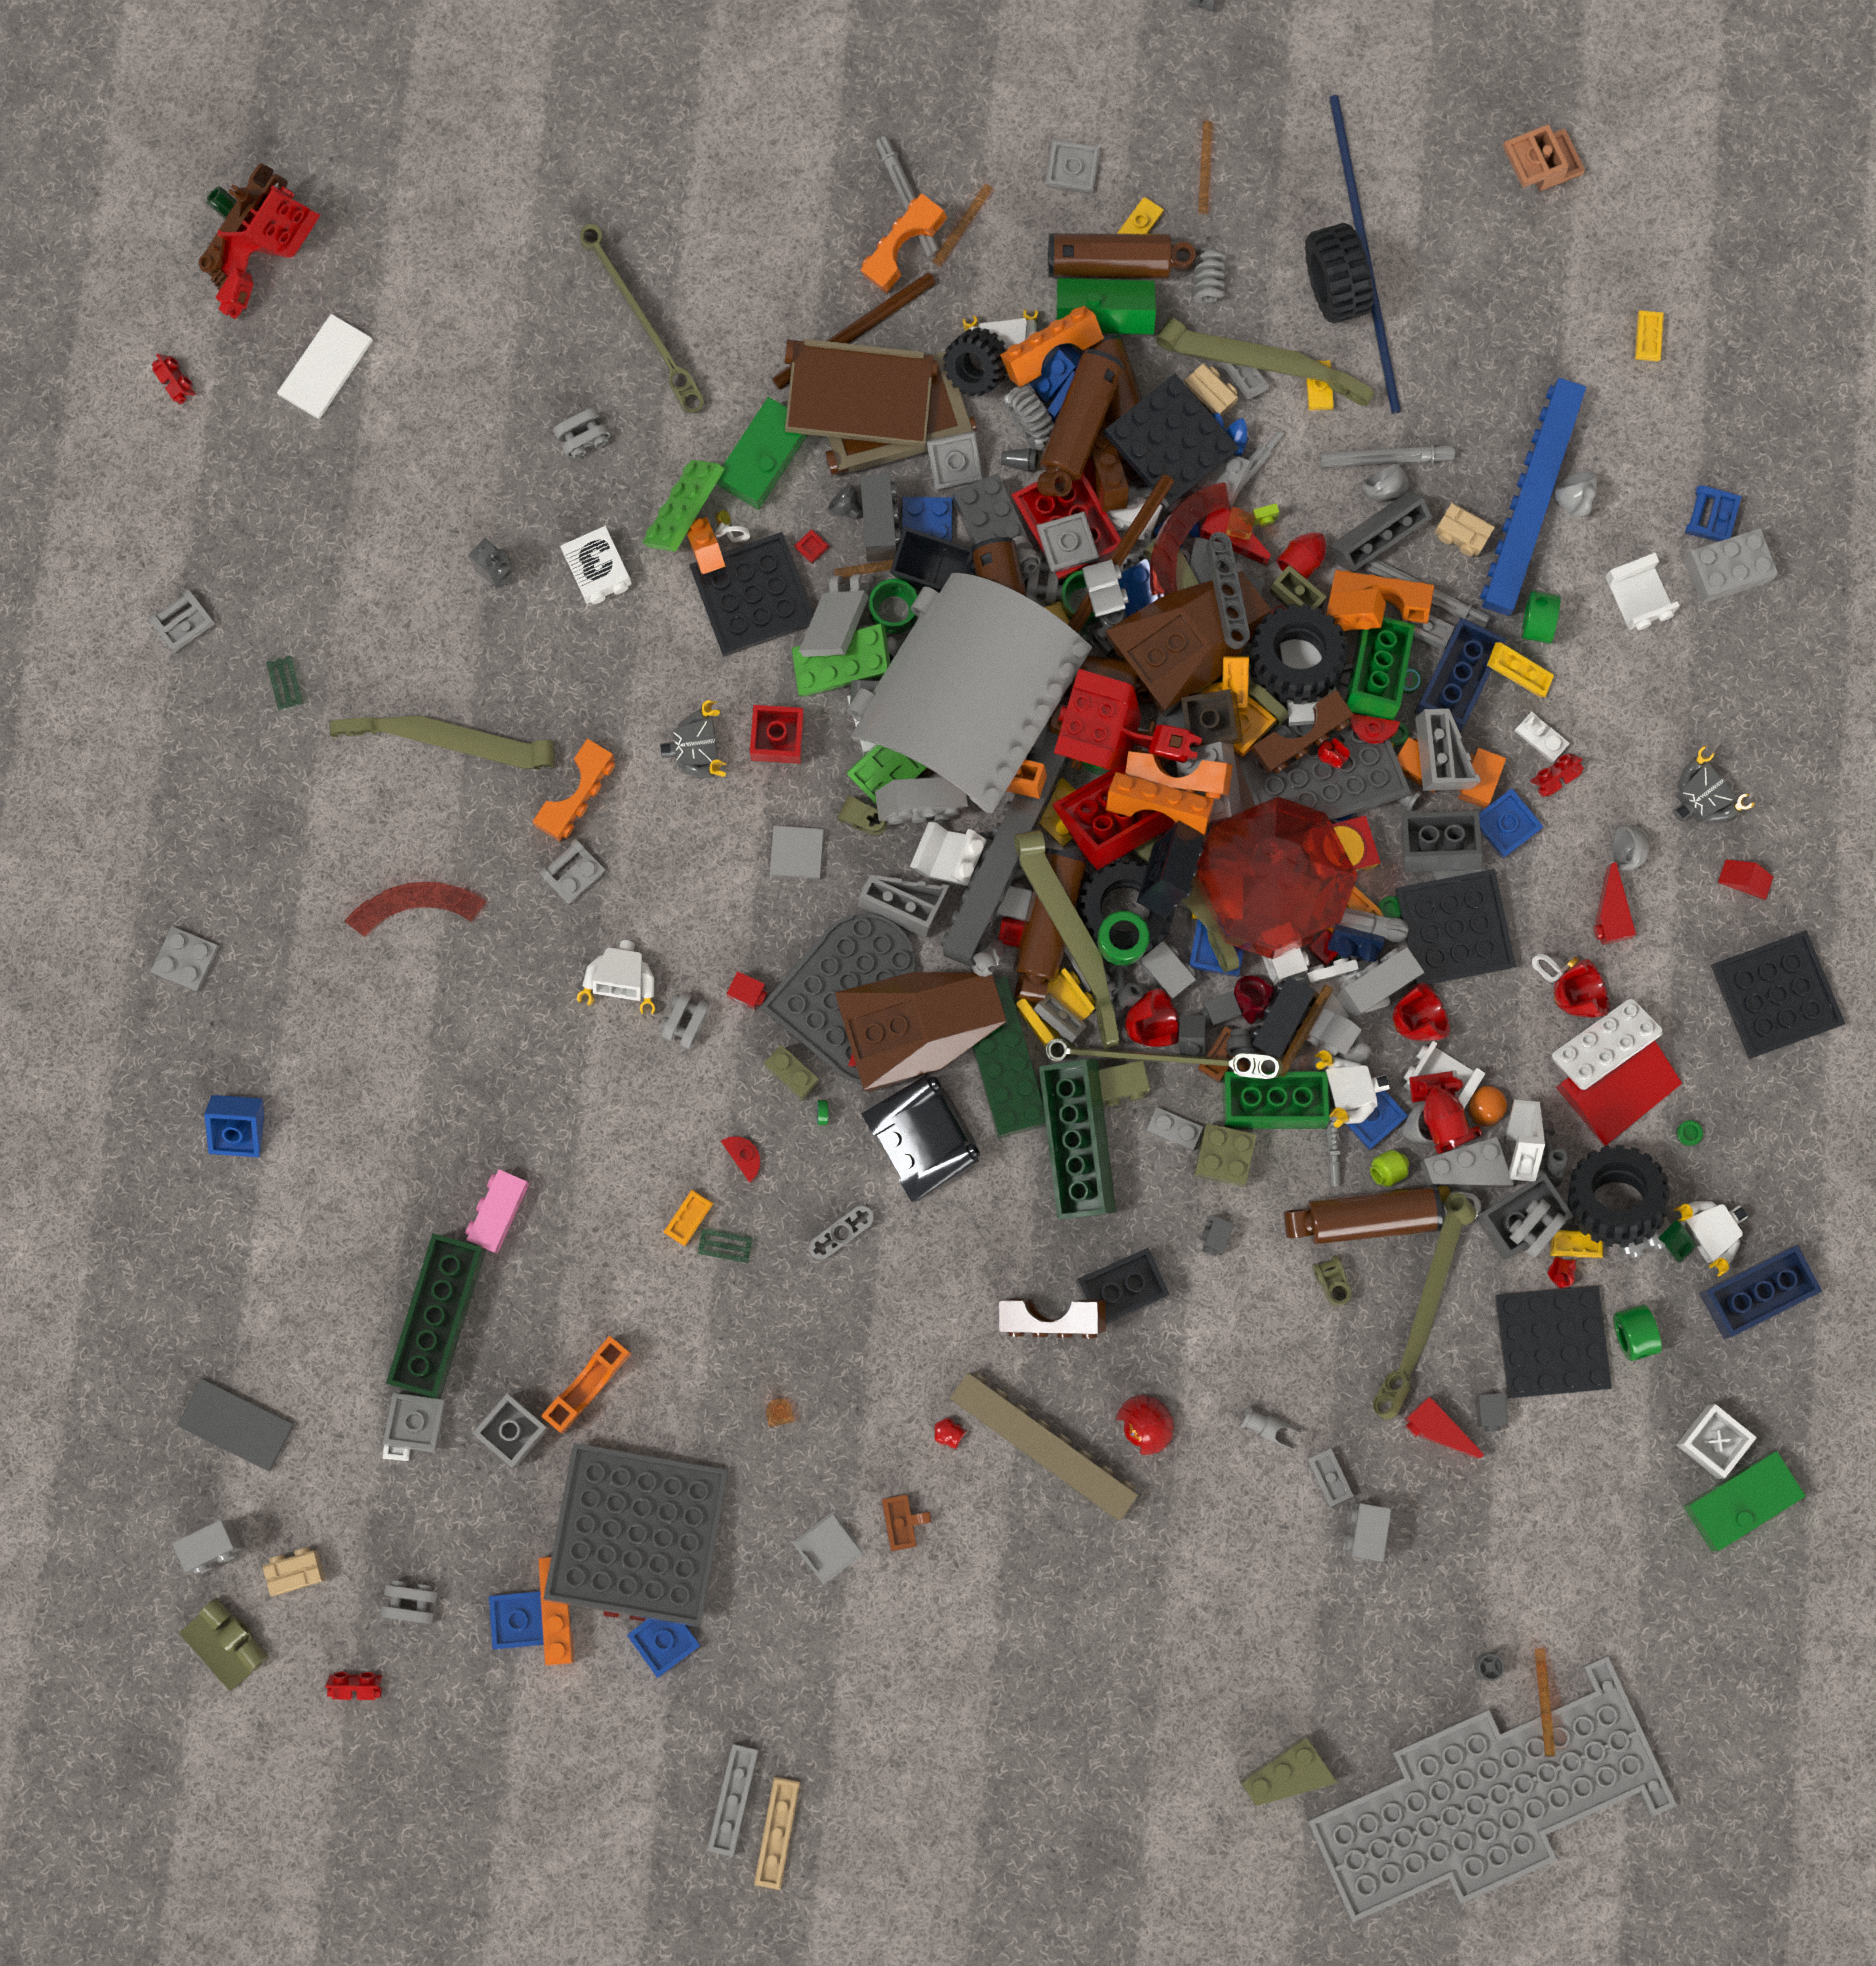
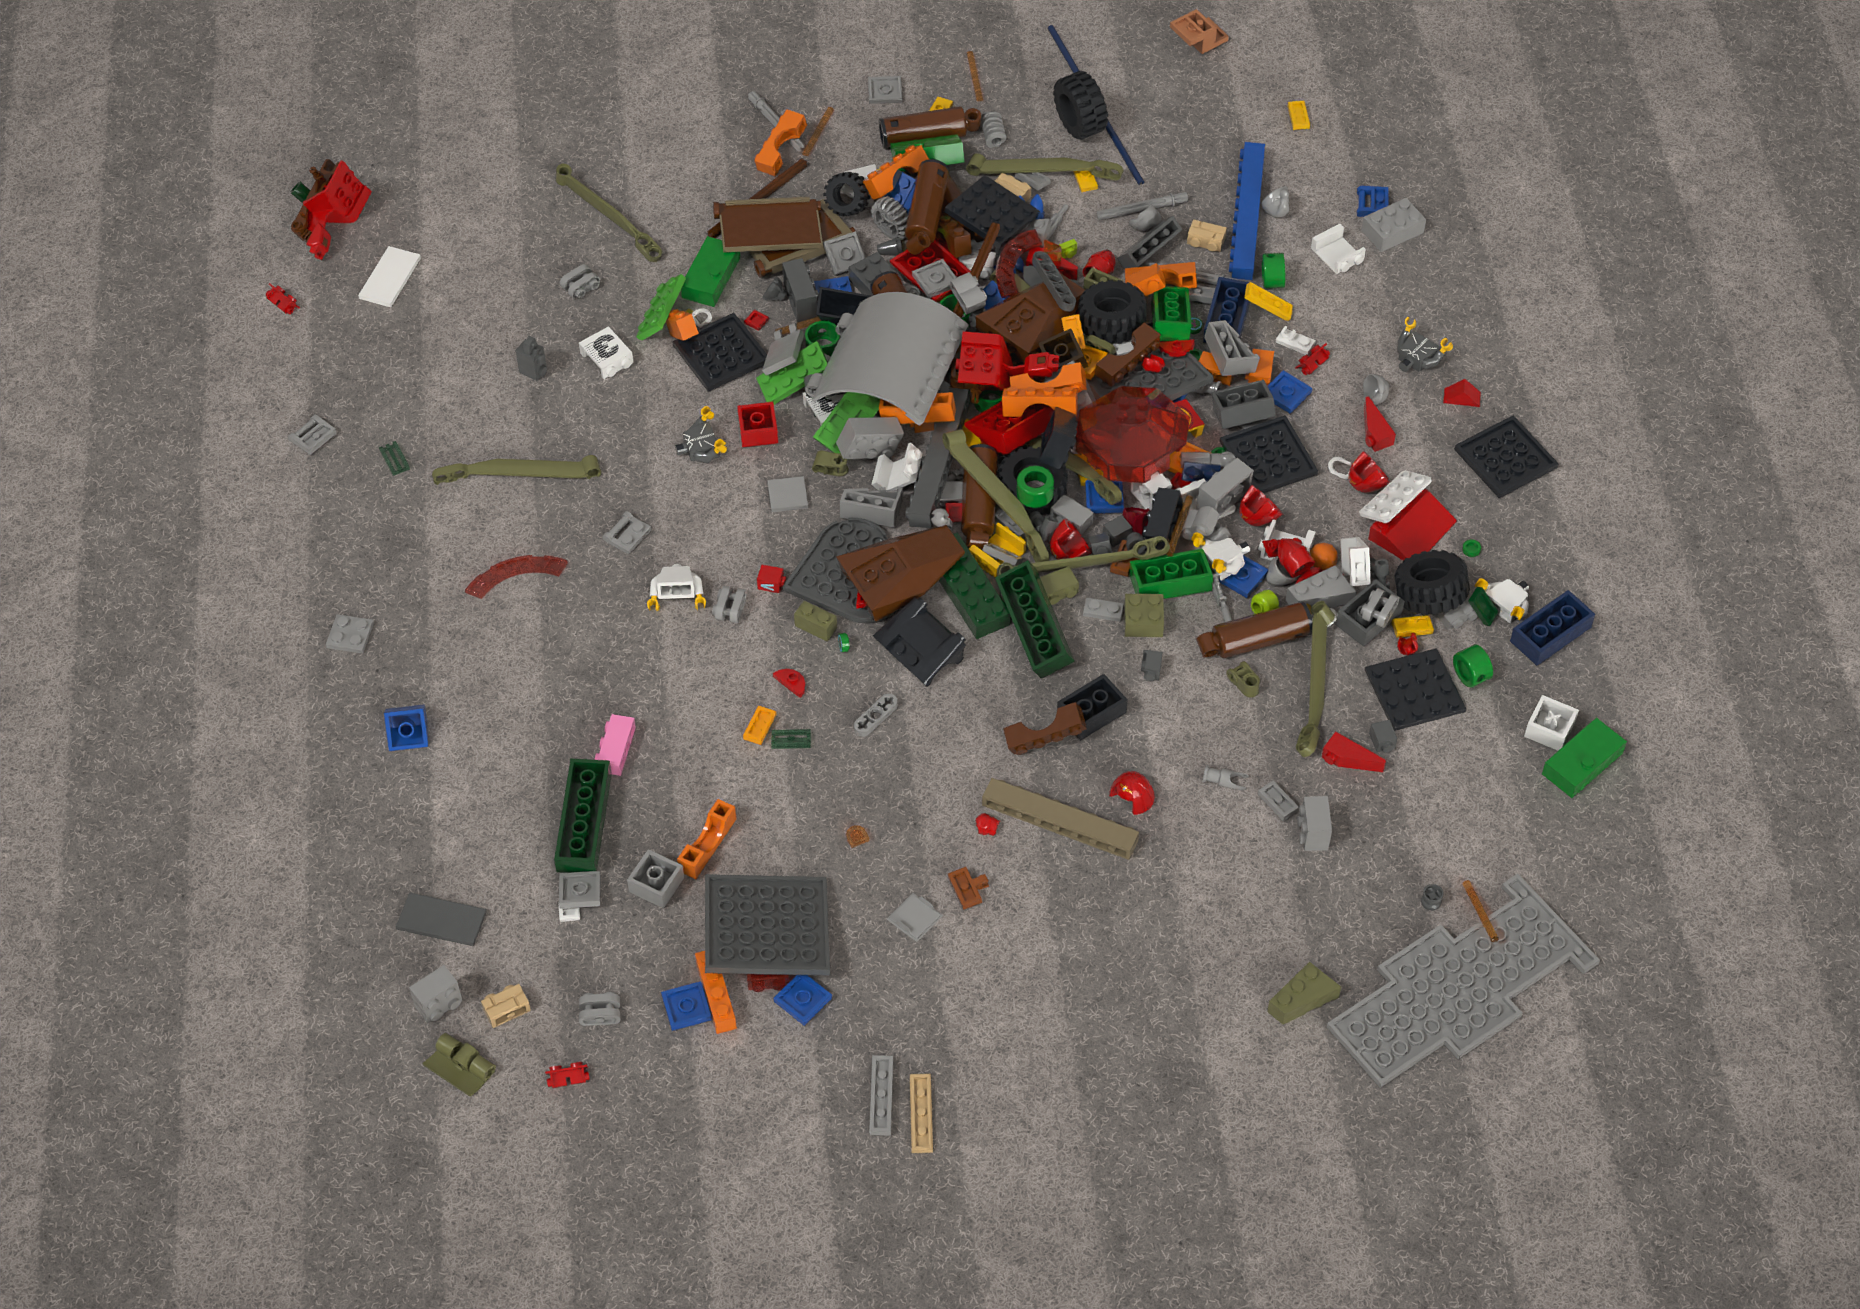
camera: 10 degrees left, 25 degrees down
orange arch [532,739,615,842] -> none

